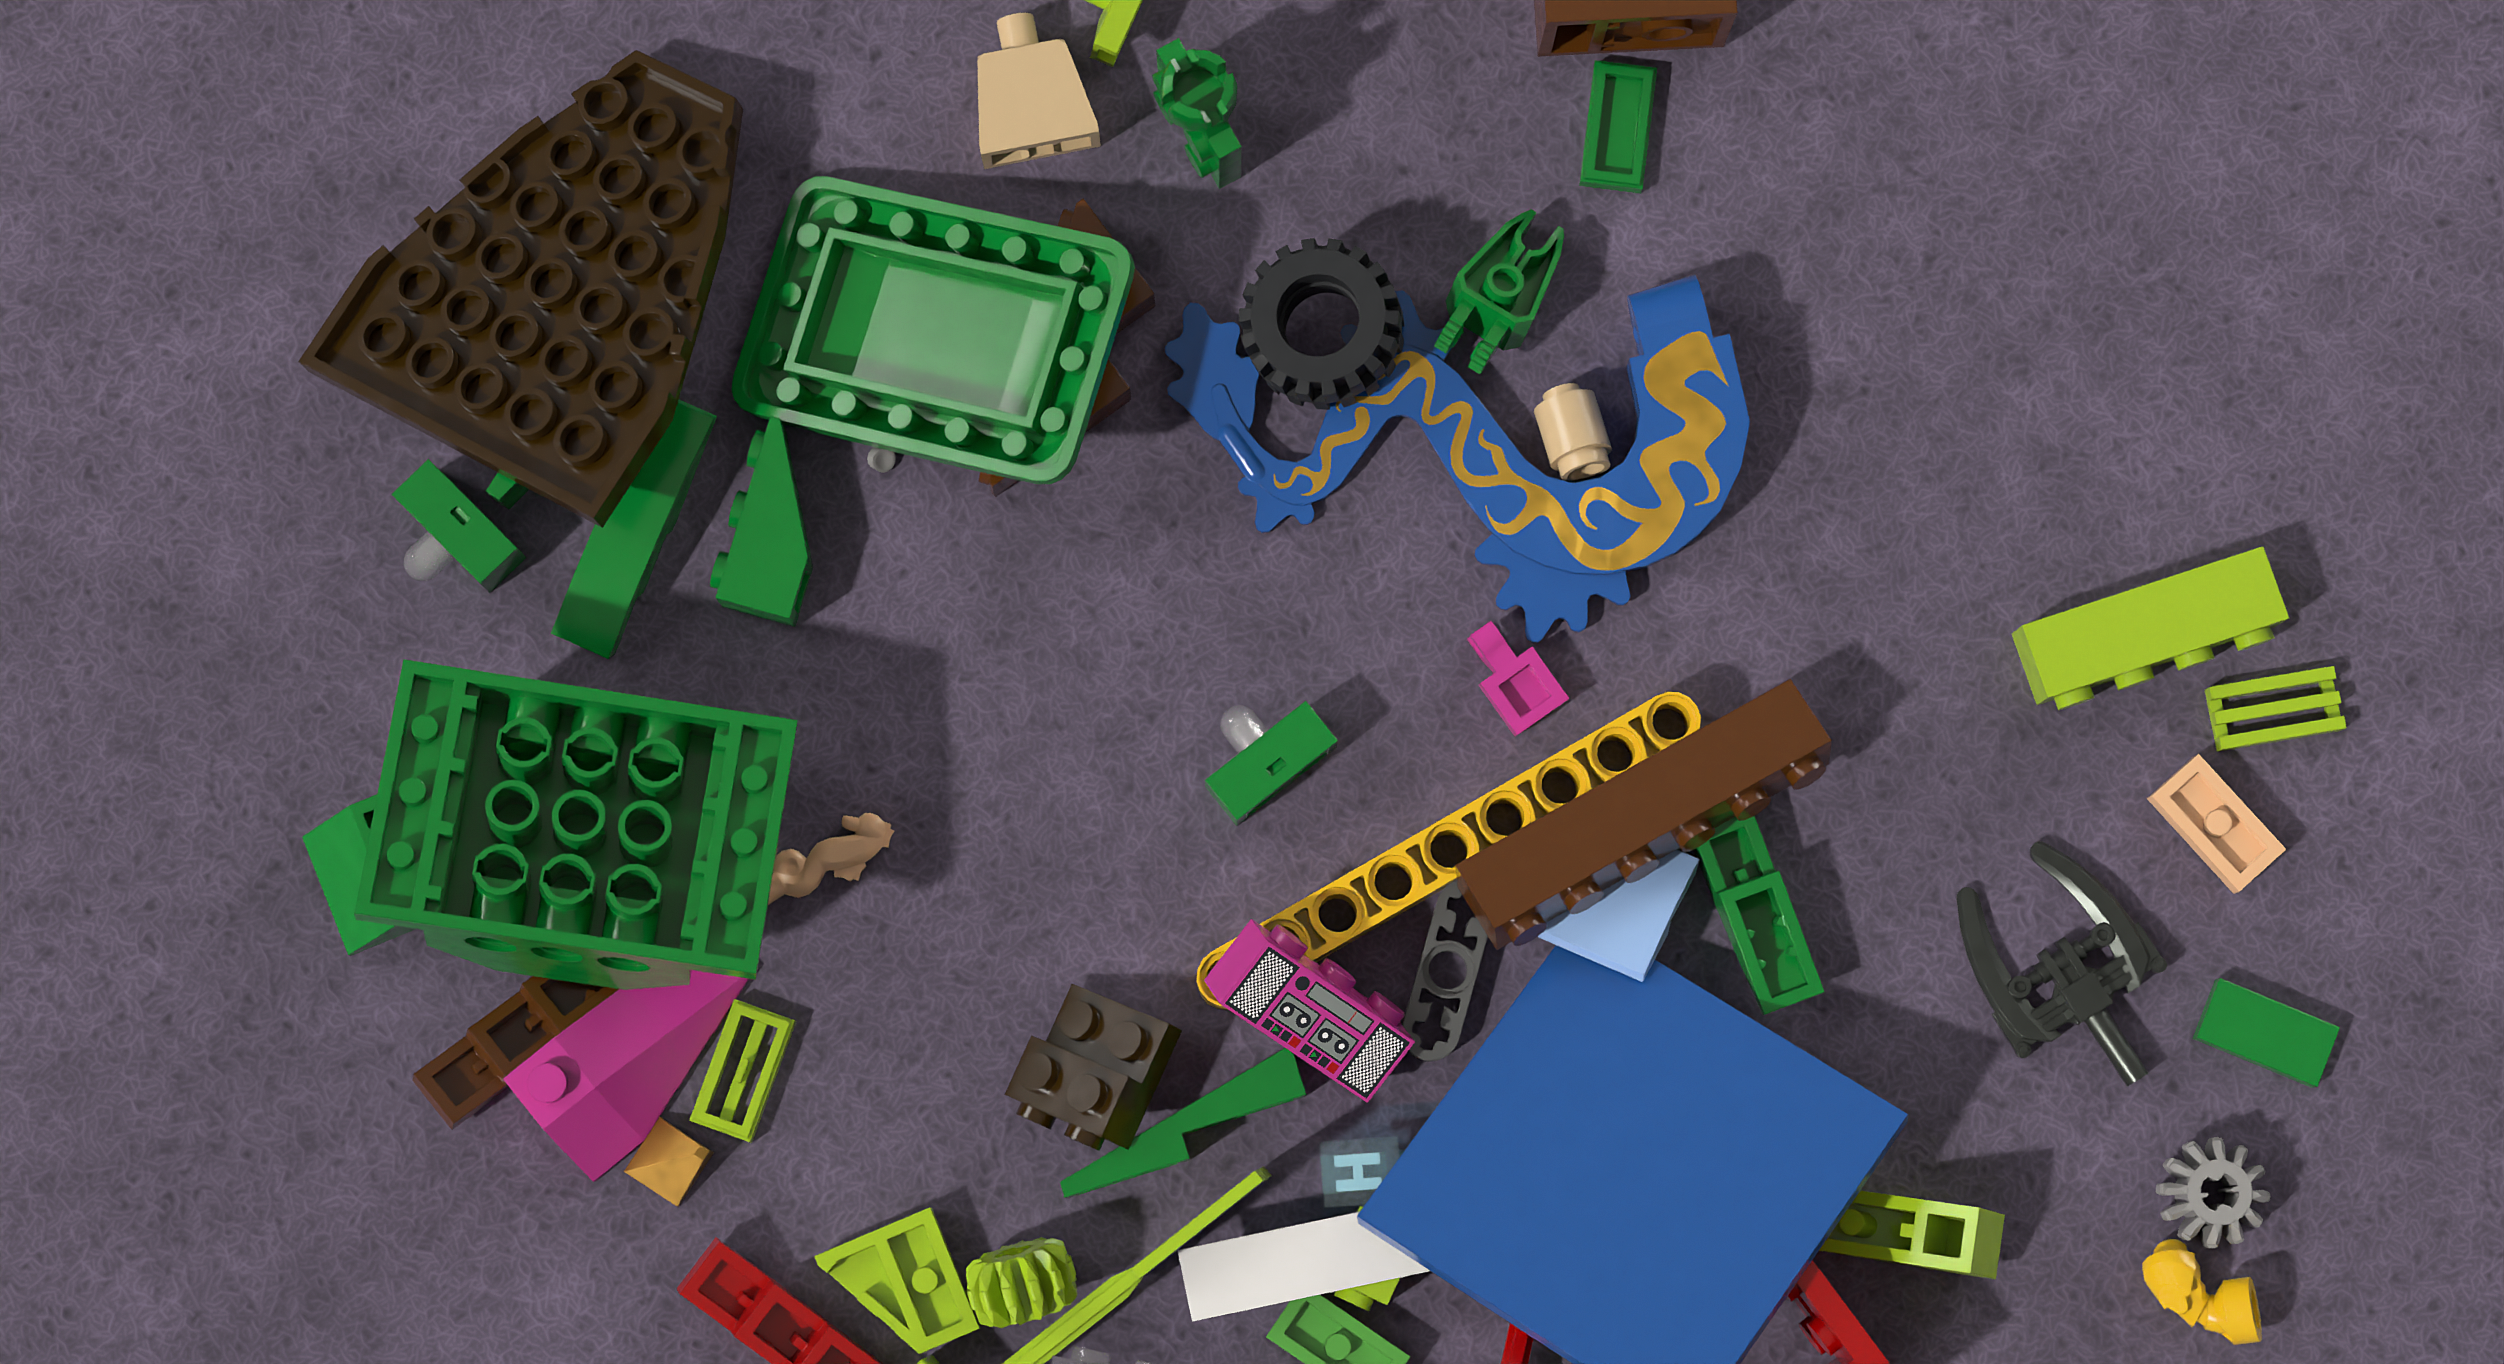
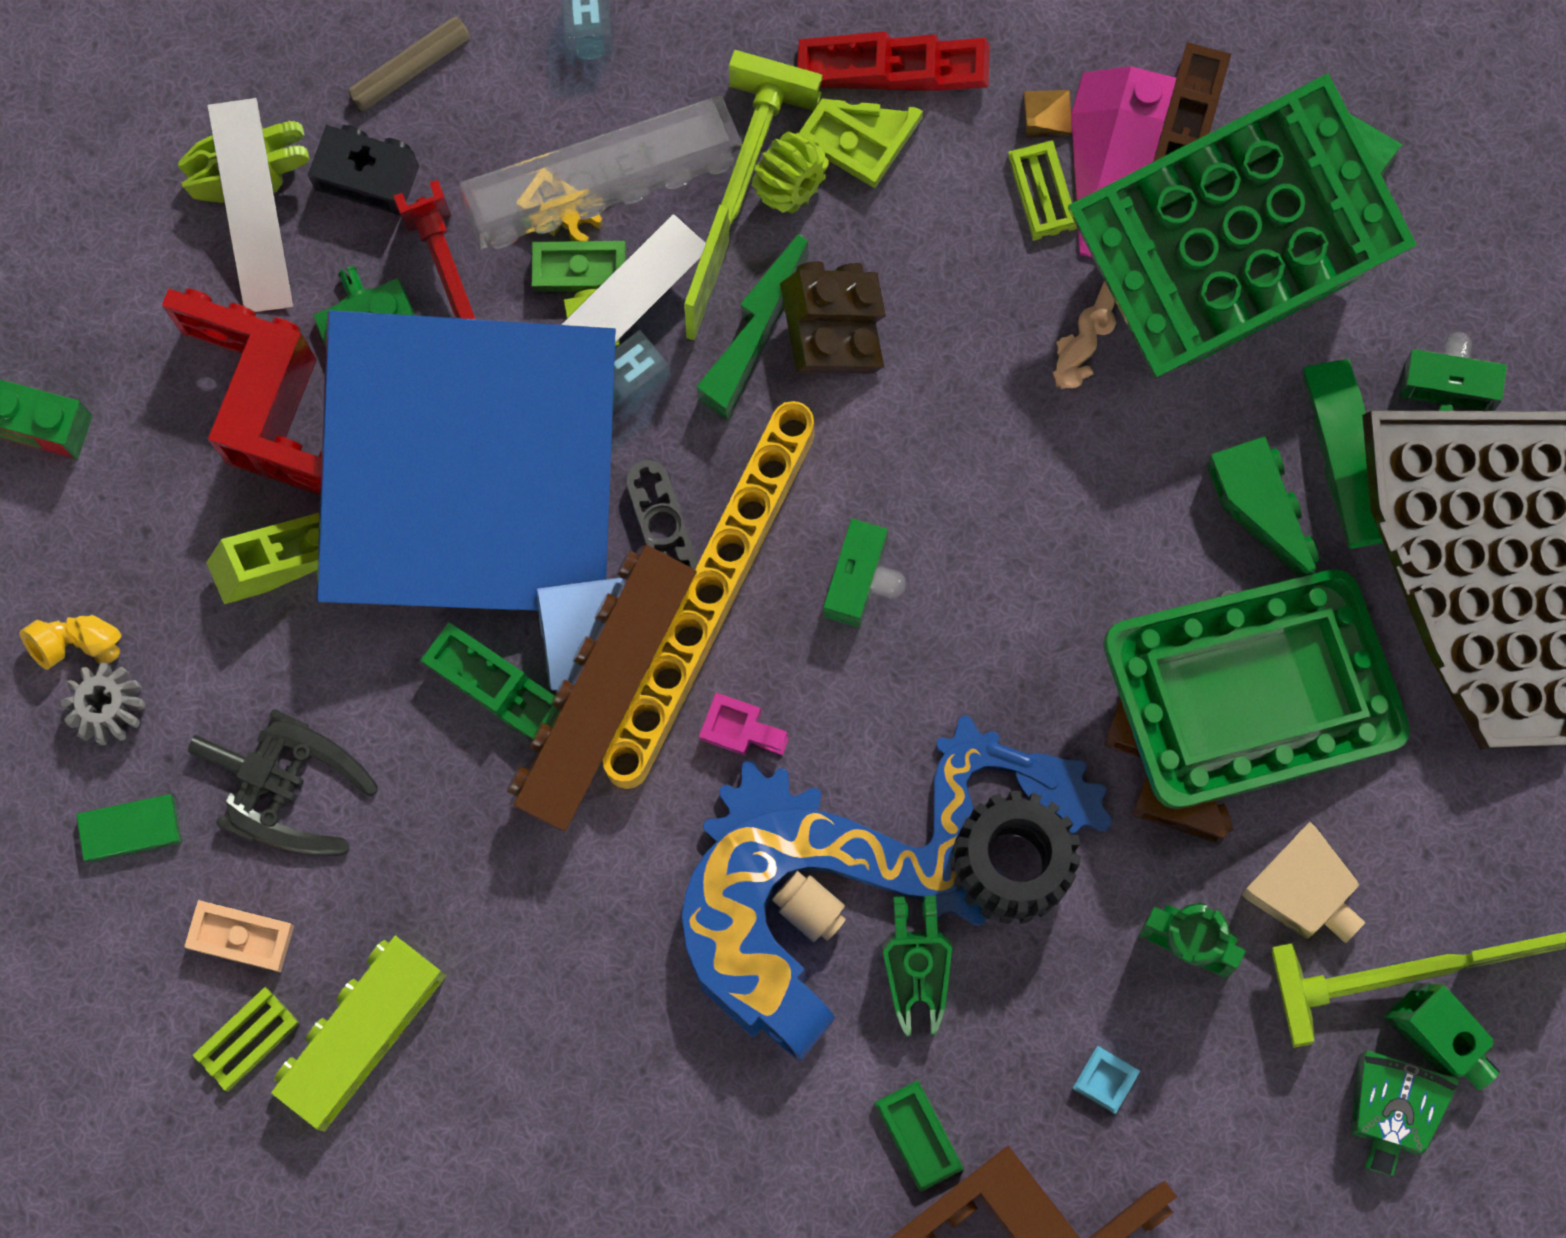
camera: 155 degrees right, 5 degrees down
brick [1204,919,1415,1103] -> none
none -> medium azure tile [1072,1046,1140,1115]

